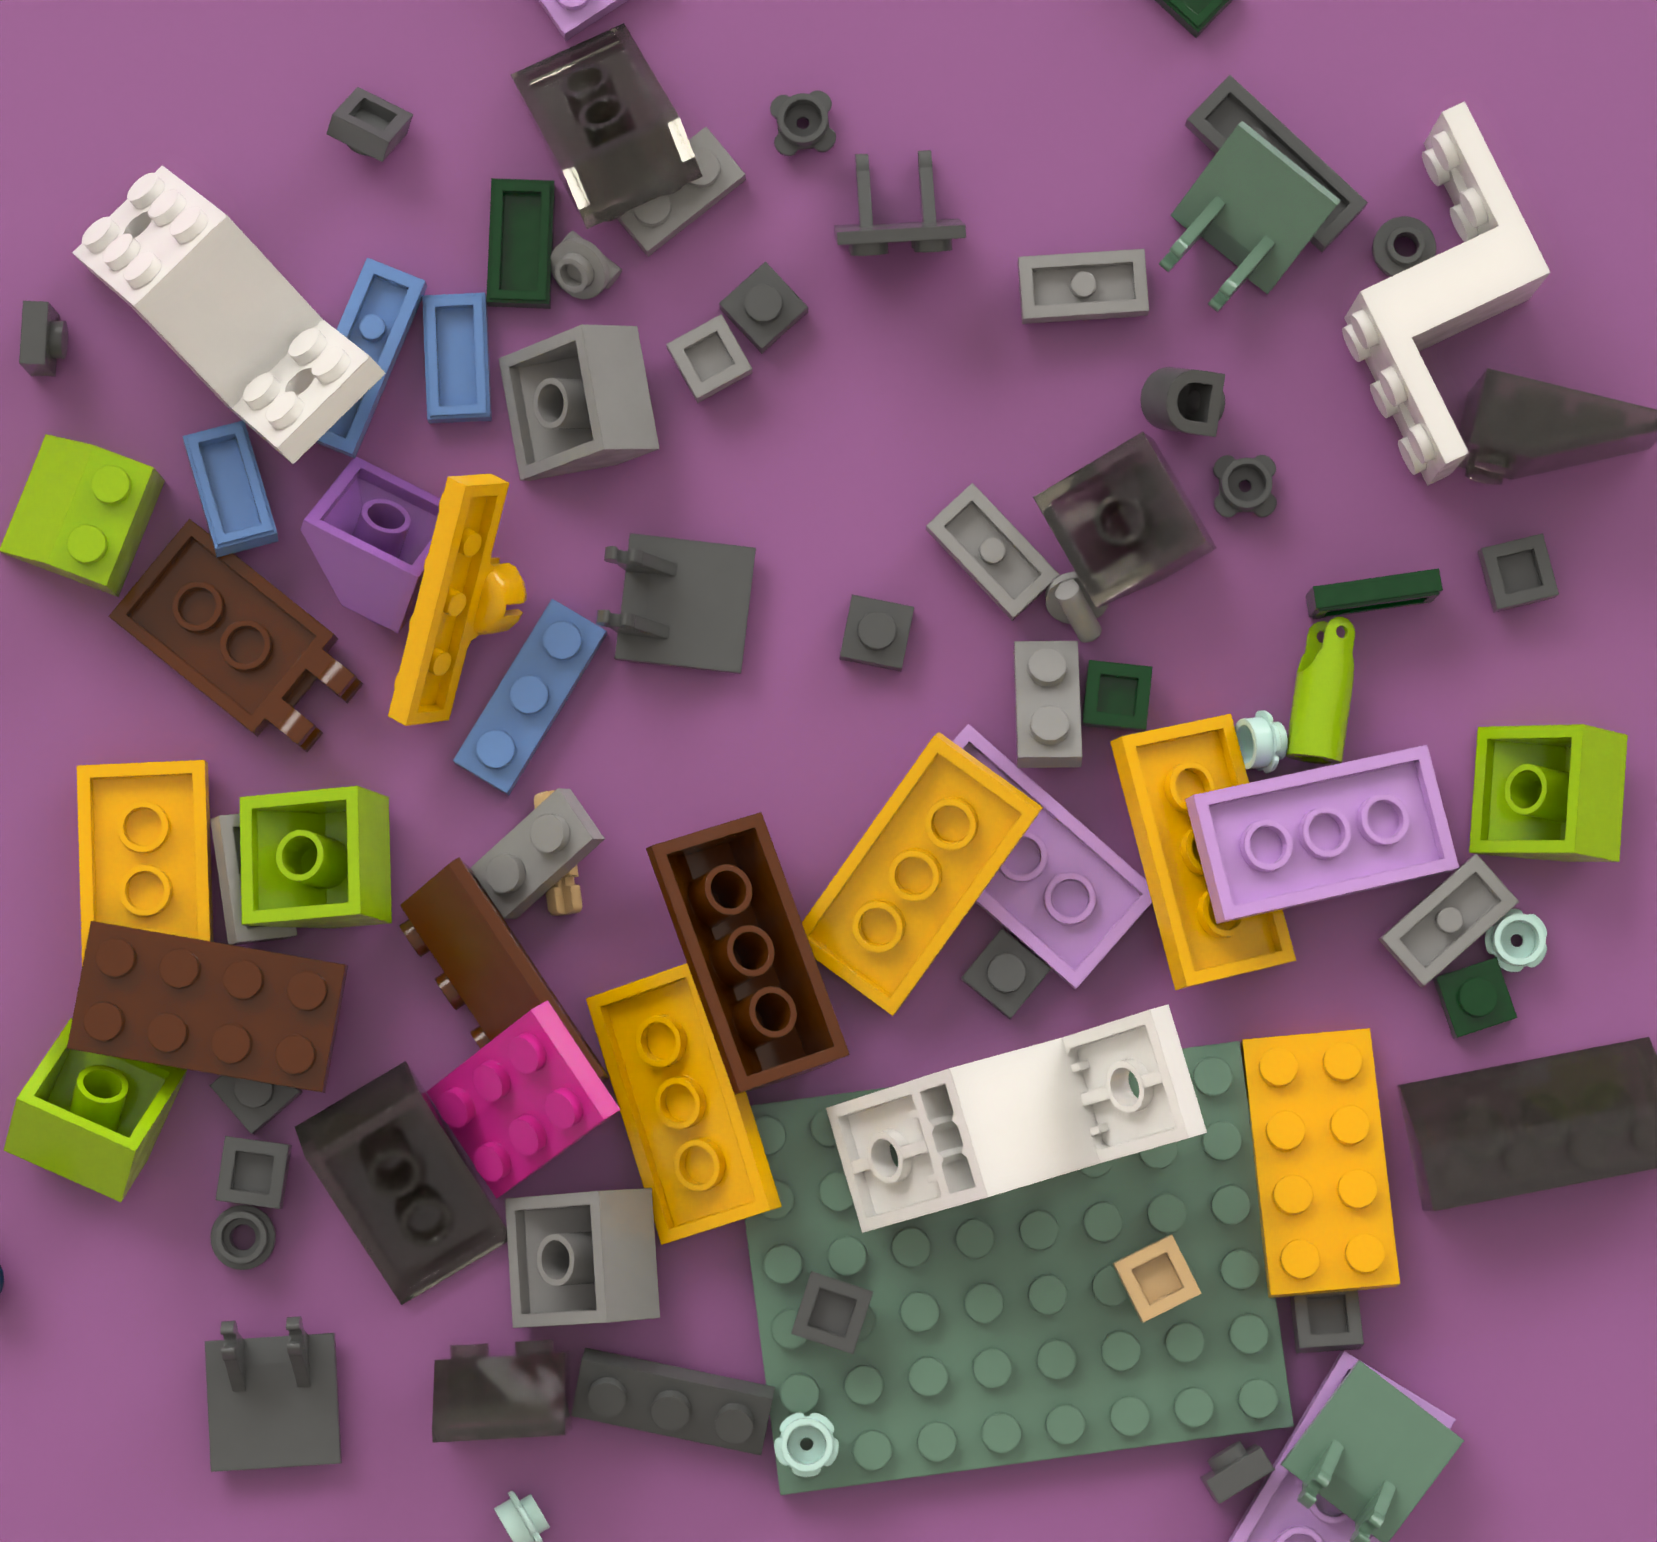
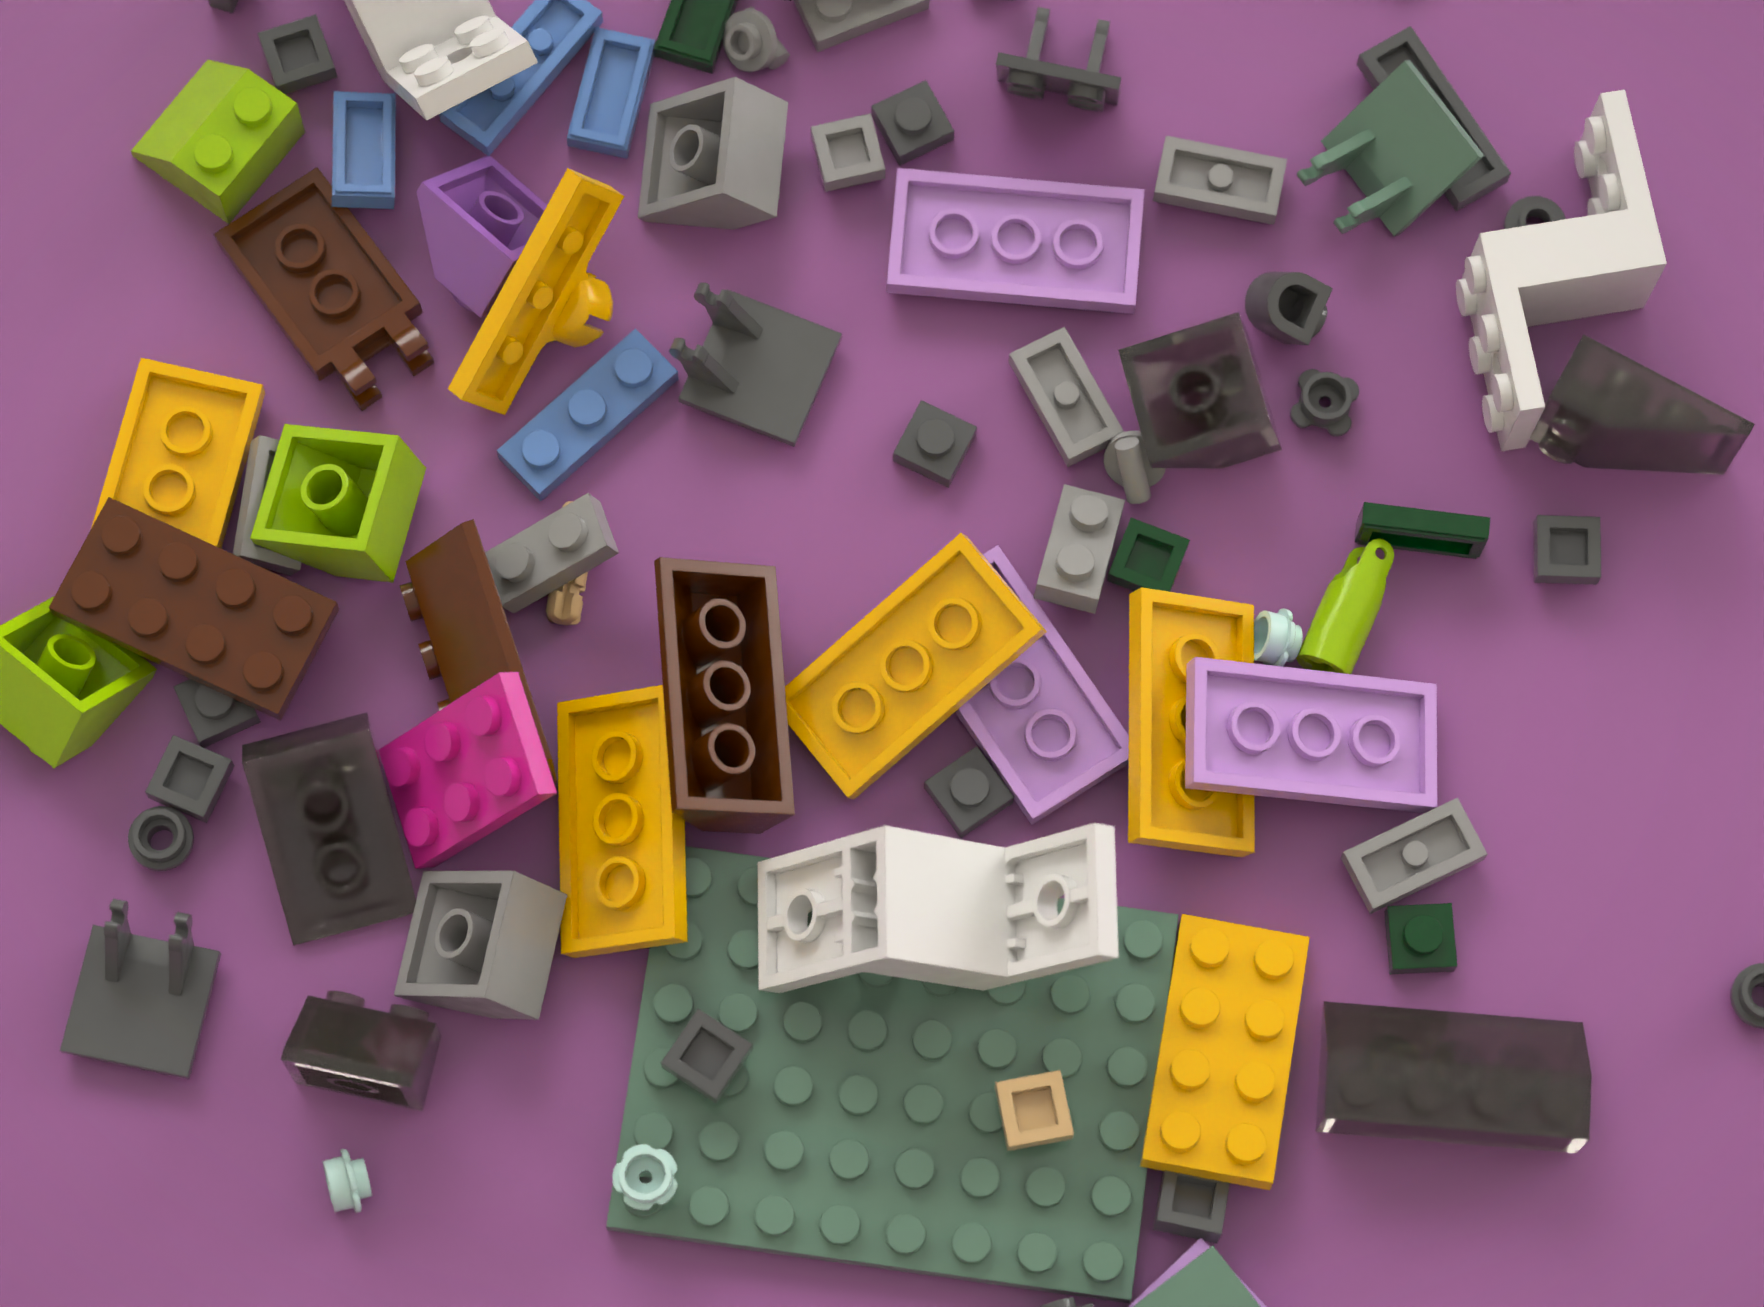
camera: 15 degrees right, 10 degrees down
dark grey plate [571,1348,775,1455] -> none
lime slope [1469,724,1628,862] -> none
light aqua plate [1484,909,1547,972] -> none
none -> dark grey plate [258,14,338,94]
none -> lavender plate [886,168,1144,314]

